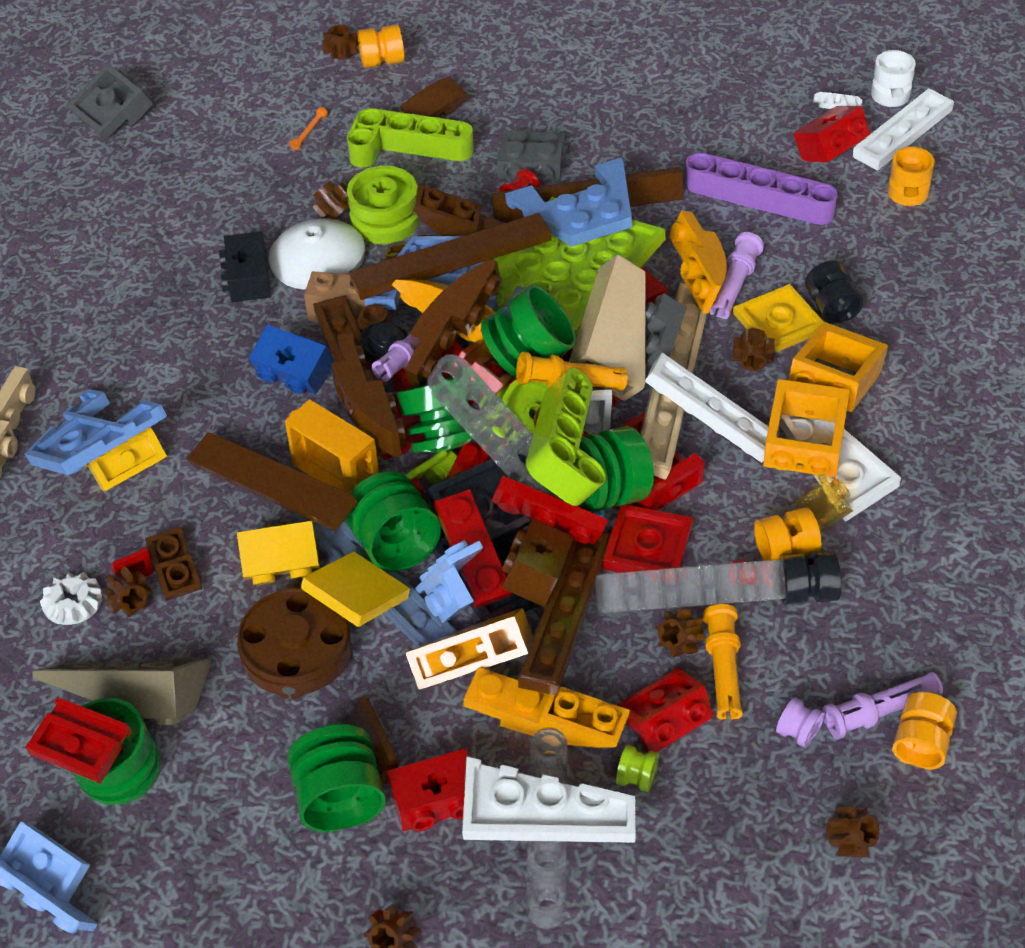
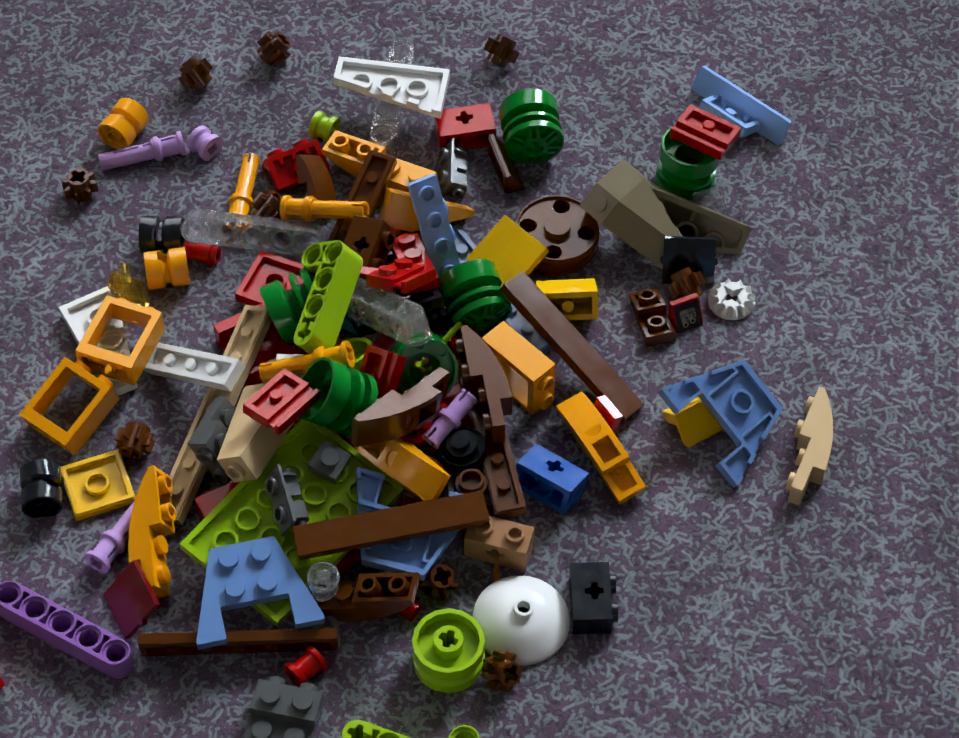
camera: 175 degrees left, 5 degrees up
none -> reddish brown gear [61,168,99,204]
none -> dark red piece [103,560,160,639]
none -> plate [243,368,320,436]
none -> reddish brown gear [257,31,291,66]
none -> dark grey hinge [265,464,310,536]
none -> light orange pin [279,195,369,222]
none -> reddish brown slope [295,154,337,201]
none -> clear wheel [306,562,340,602]
none -> red plate [366,258,436,294]
none -> dark grey hinge [437,138,468,198]
none -> light orange slope [556,391,646,505]
none -> dark tan wedge [579,159,683,269]
none -> red tile [594,395,623,434]
none -> black piece [660,236,718,285]

